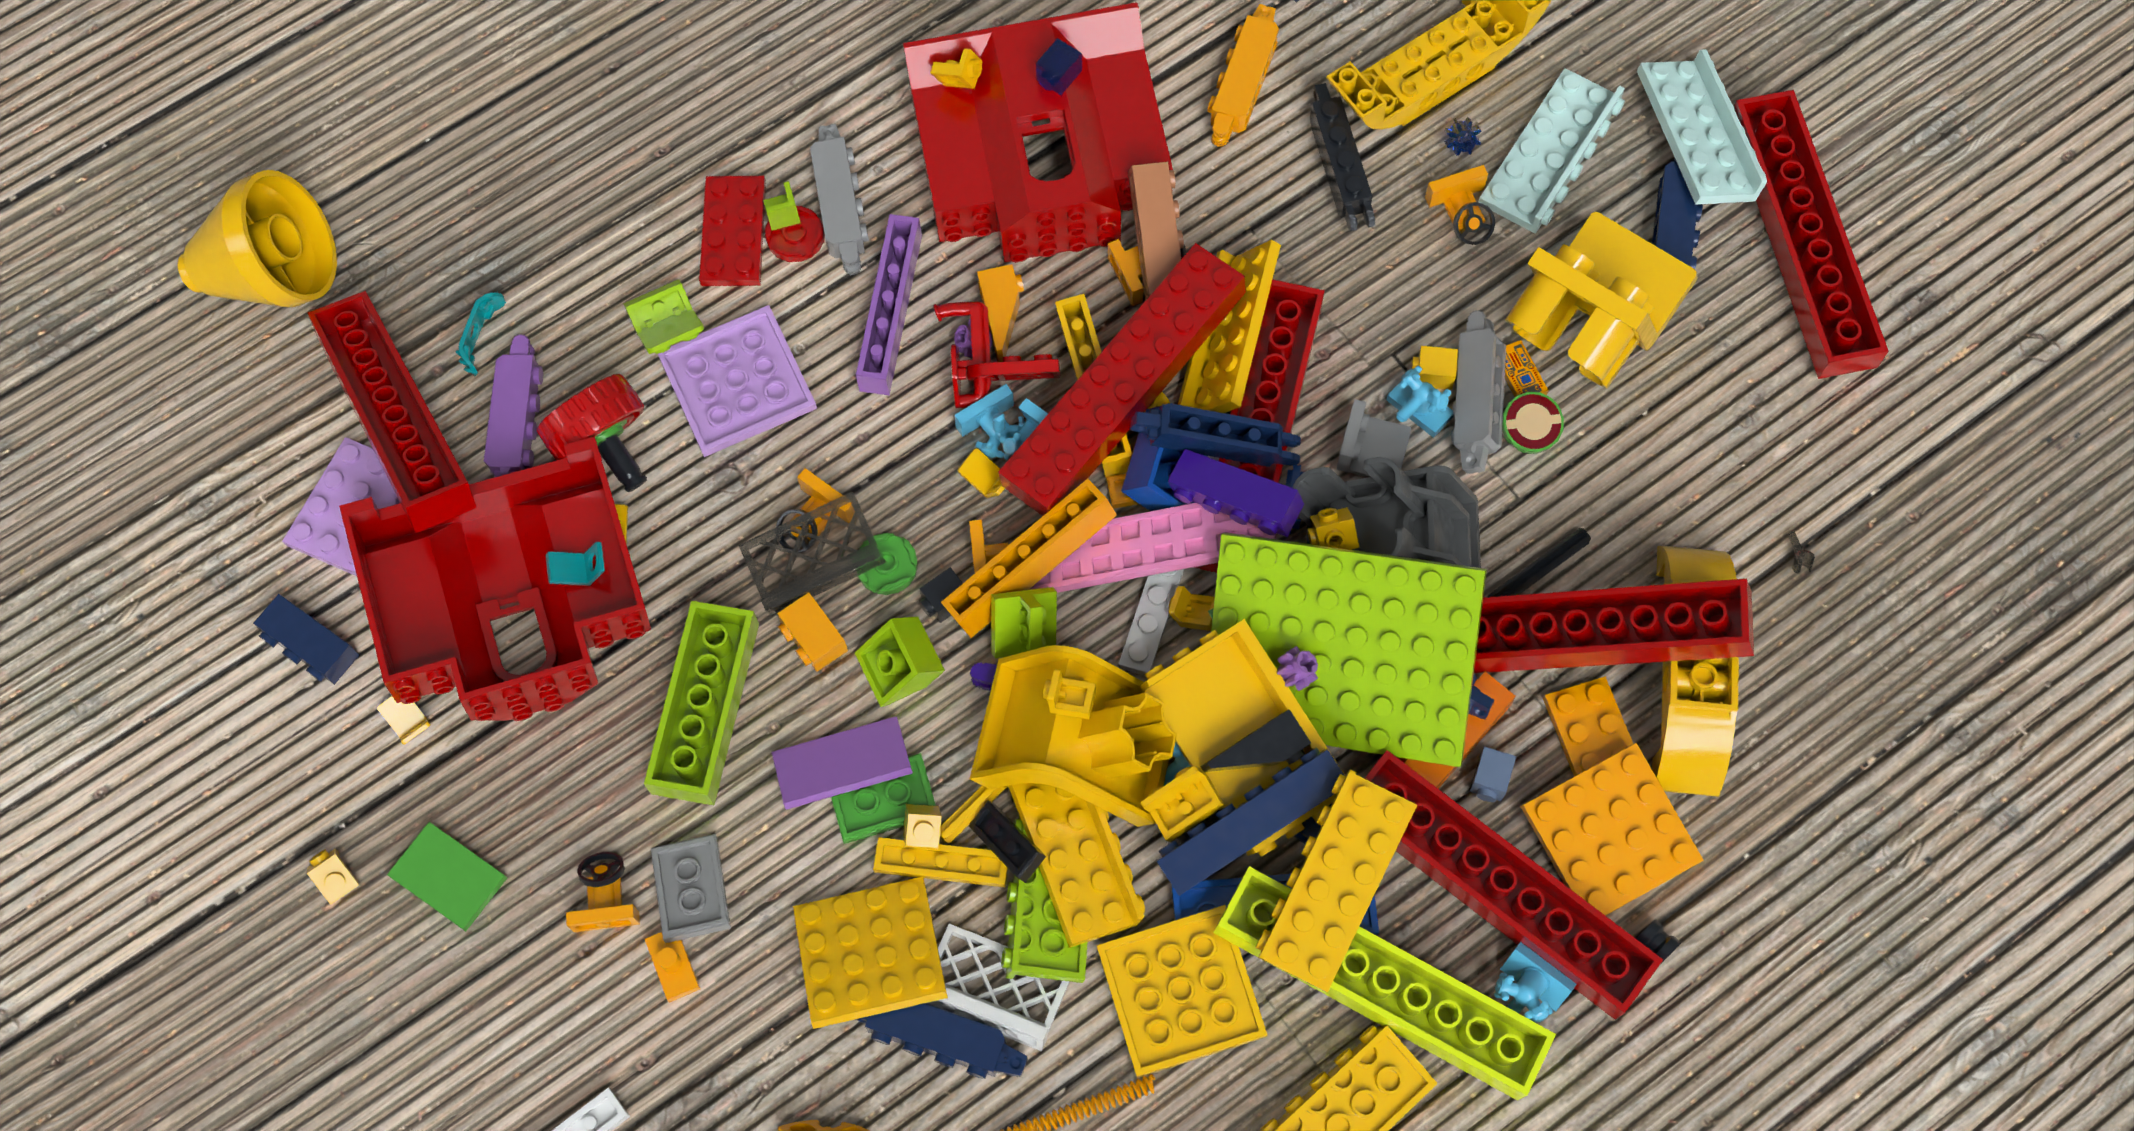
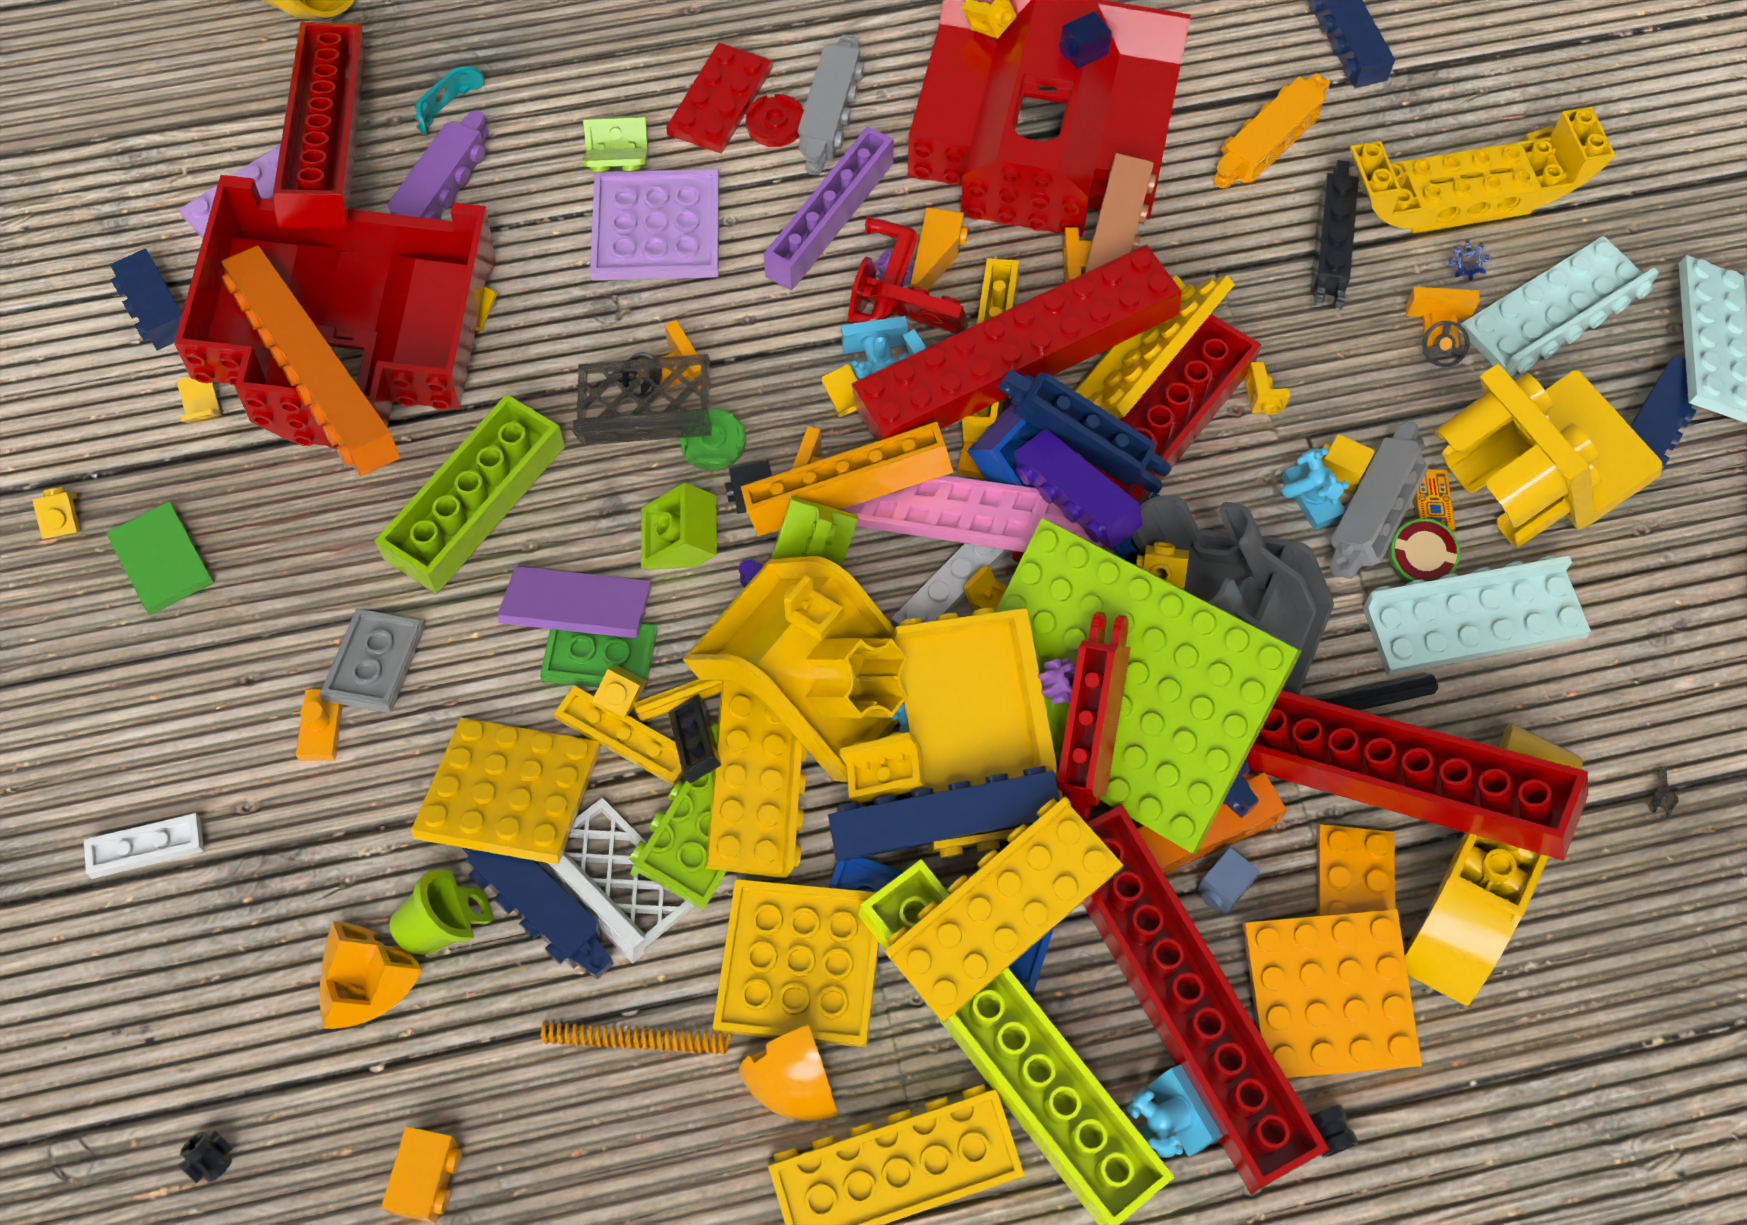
camera: 20 degrees right, 5 degrees down
red wheel [537,374,647,492] -> none
teal bracket [546,542,605,586] -> none
light orange piece [566,852,640,932] -> none
lime panel [763,181,801,231] -> none
light orange brick [777,592,848,672] -> none
black slope [1200,709,1311,772] -> none
light grey bracket [1337,399,1411,477] -> none
none -> orange brick [221,245,400,477]
none -> lime container [389,869,493,955]
none -> light orange brick [738,1024,838,1121]
none -> red hinge [1057,612,1131,823]
none -> yellow bracket [1244,362,1290,415]
none -> light aqua bracket [1363,555,1591,675]

